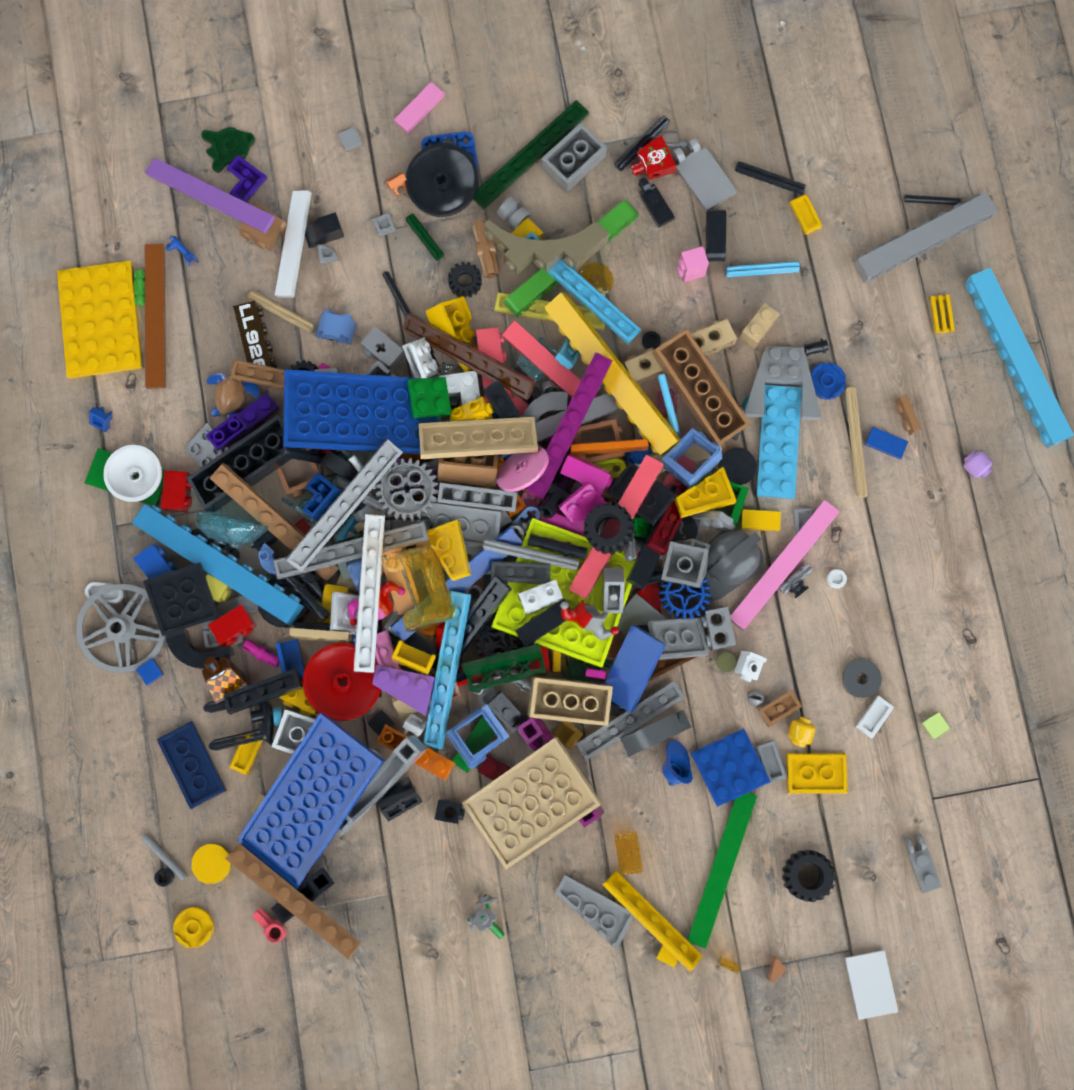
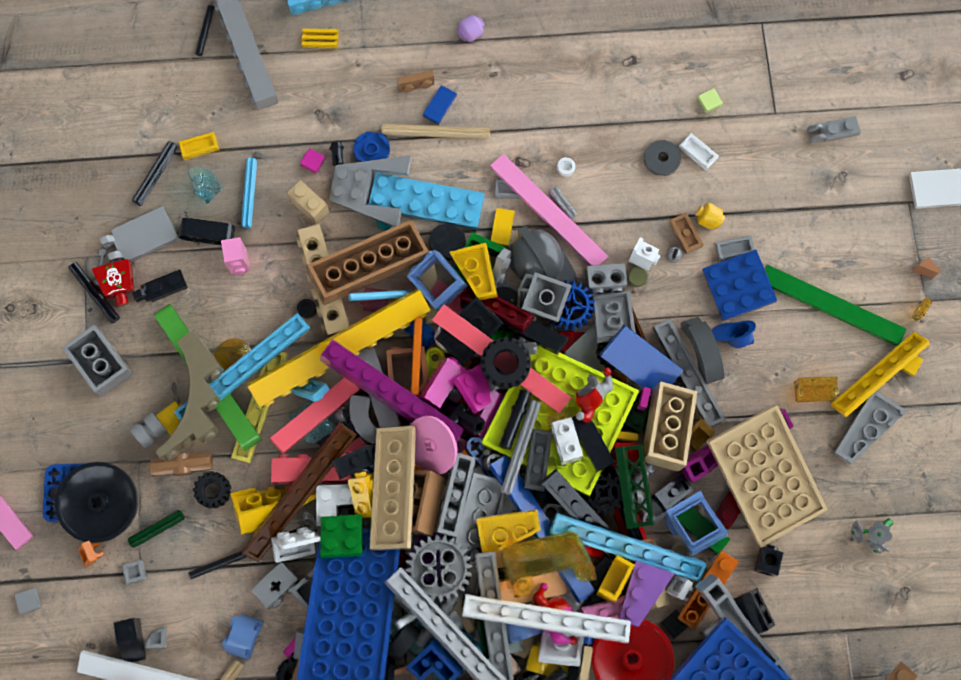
camera: 90 degrees left, 5 degrees down
dark green tile [473,100,589,210] -> none
light grey slope [603,568,625,613] -> none
black tyre [782,850,836,902] -> none
yellow tile [786,754,848,793] -> none
black bush [789,580,809,598] -> none
none -> clear light blue piece [188,167,223,204]
none -> dark pink tile [300,148,326,174]
none -> clear yellow tile [546,411,569,427]

